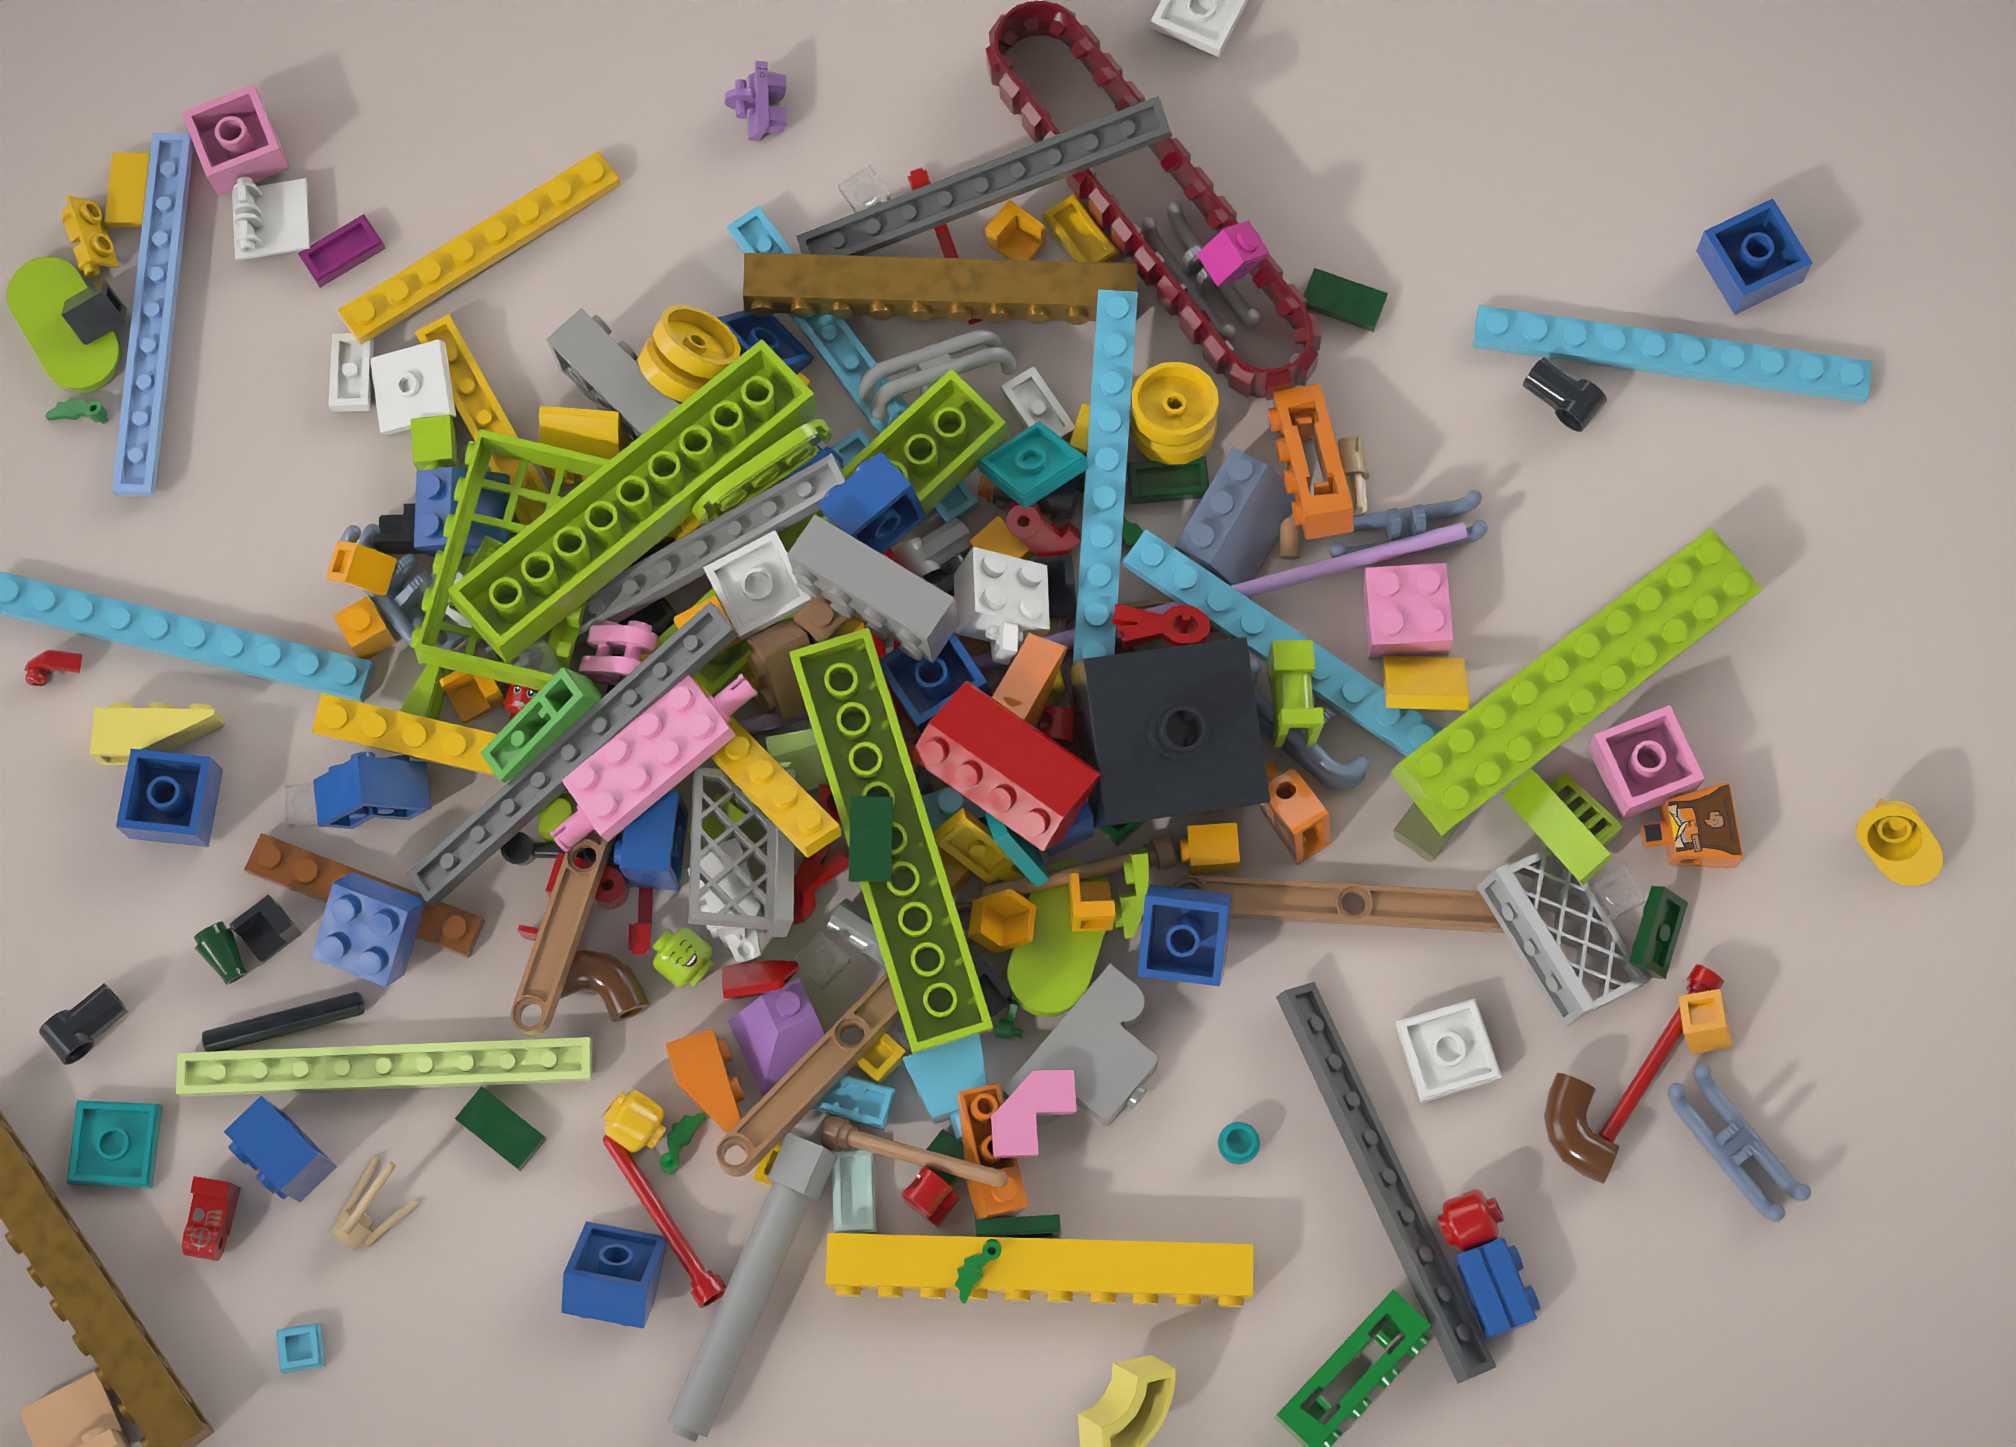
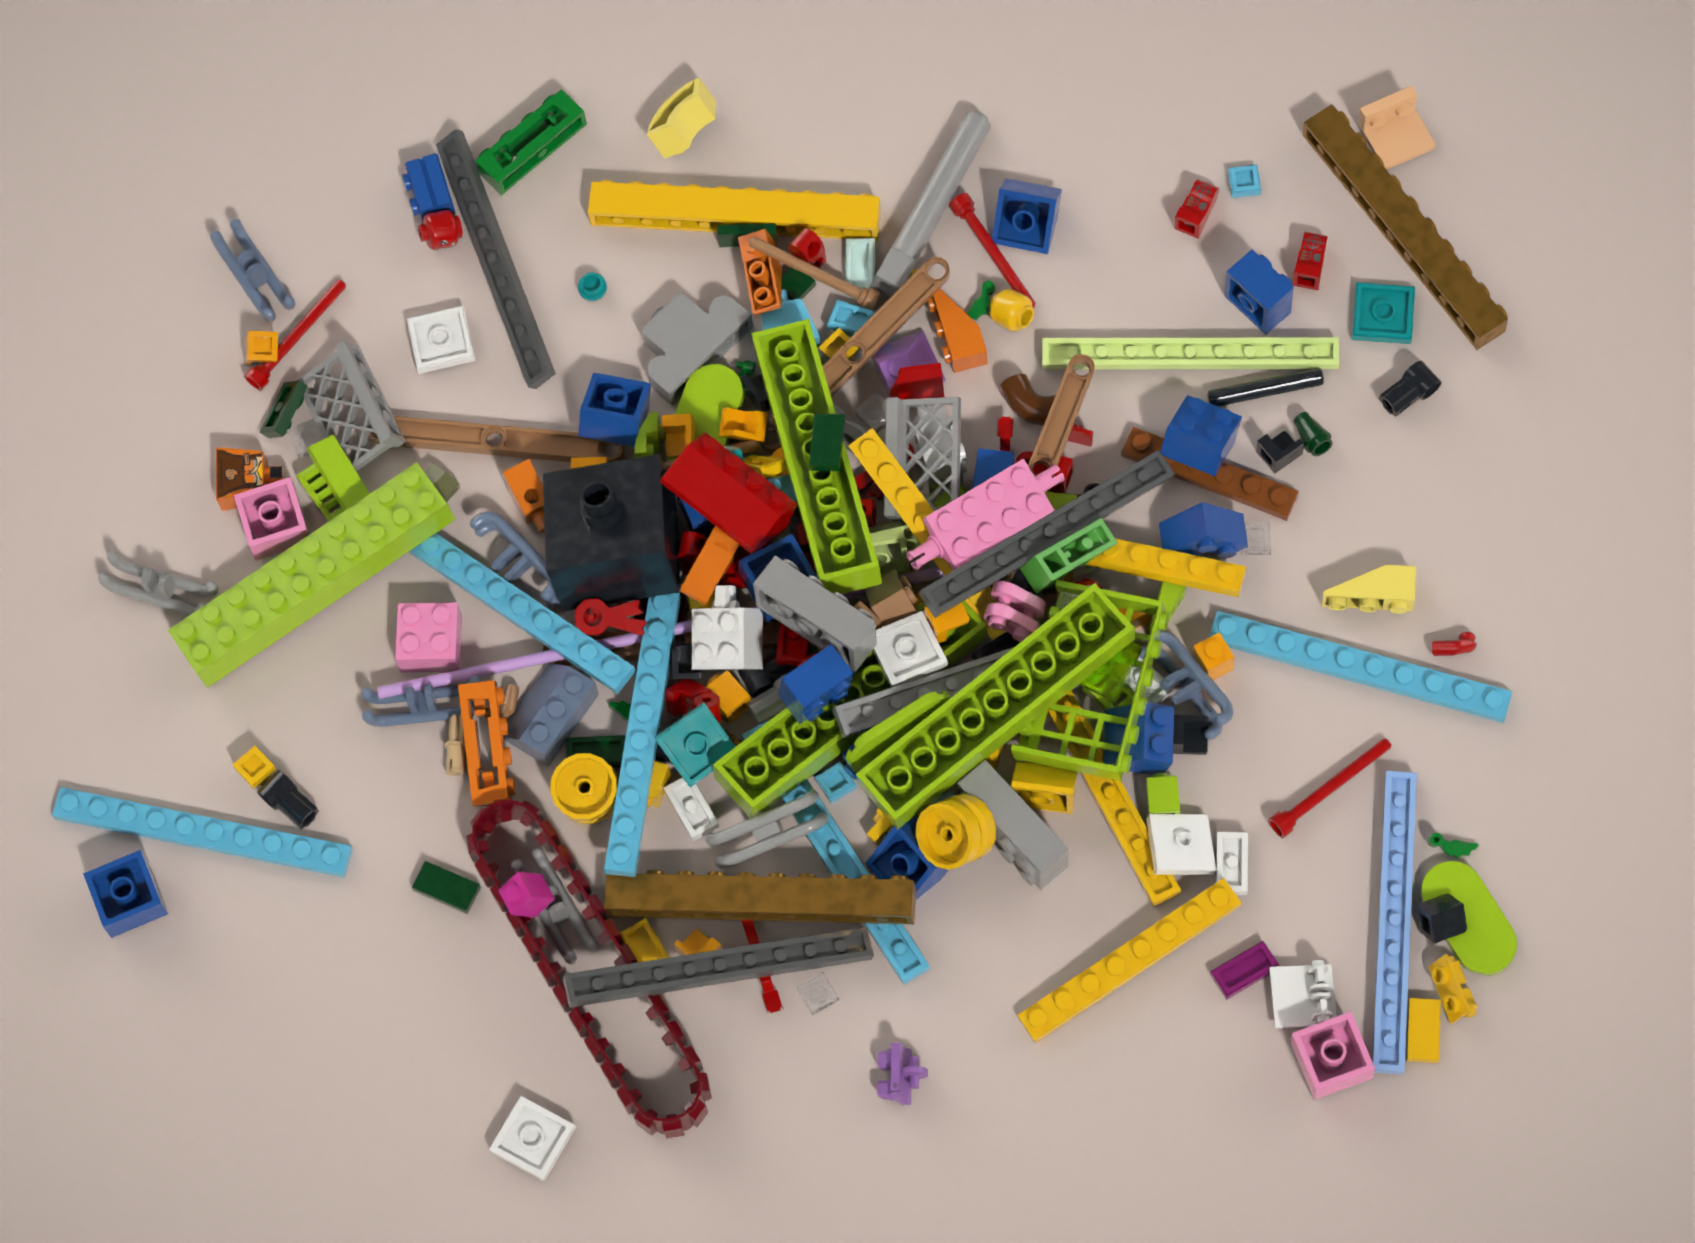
camera: 175 degrees left, 5 degrees down
blue brick [116,748,223,847] -> none
light orange panel [325,541,397,596] -> none
tan plant [329,1155,418,1251] -> none
dark green tile [455,1086,547,1171] -> none
lime head [652,927,715,988] -> none
green piece [955,1239,1002,1304] -> none
bright pink tile [991,1070,1077,1158] -> none
lime piece [1267,640,1324,748] -> none
yellow tile [1382,655,1470,711] -> none
reddish brown cylinder [1544,1073,1620,1184] -> none
yellow piece [1856,798,1943,886] -> none
none -> light grey piece [98,552,218,616]
none -> yellow tile [232,746,276,790]
none -> red leg [1175,179,1219,239]
none -> red piece [1268,738,1391,839]

